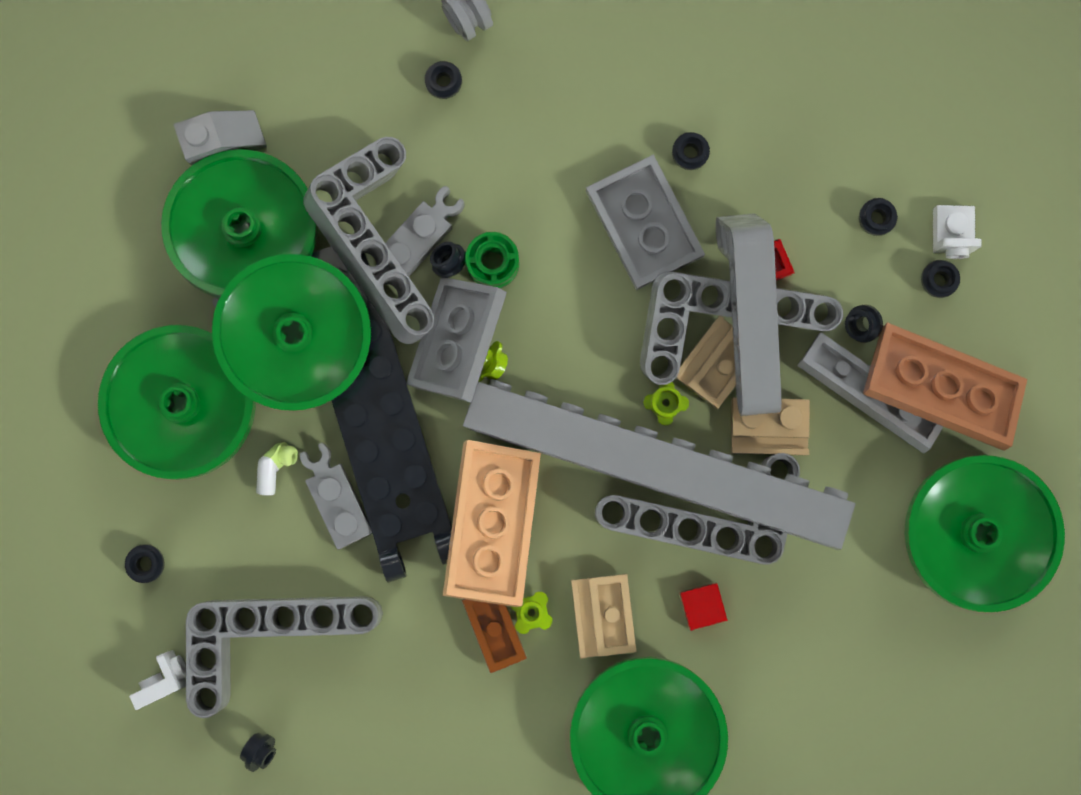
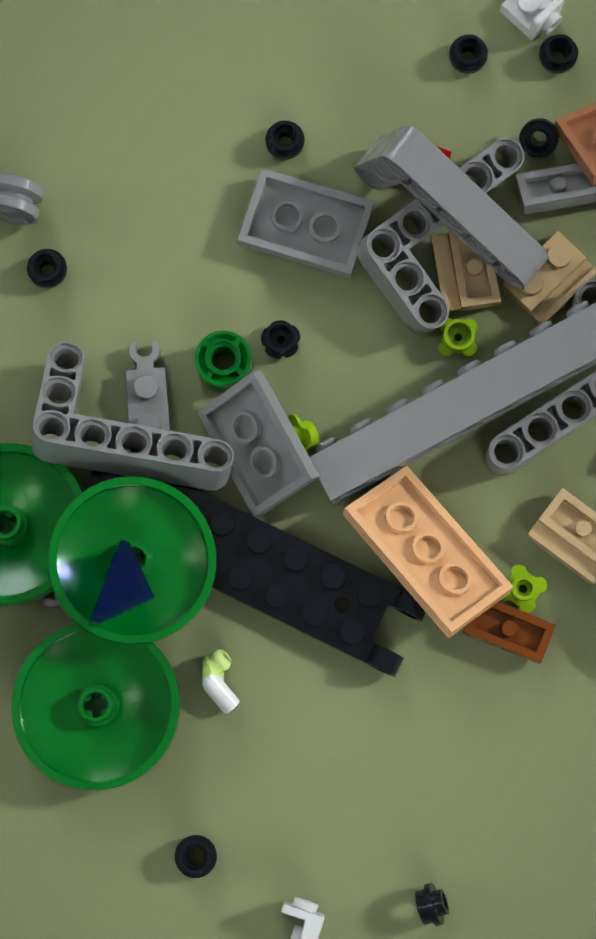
camera: 45 degrees left, 5 degrees down
light grey beam [186,596,383,718] -> none
light grey plate [300,443,372,550] -> none
black plate [430,242,466,278] -> none
none -> clear blue slope [88,540,155,627]
none -> black plate [261,320,300,359]

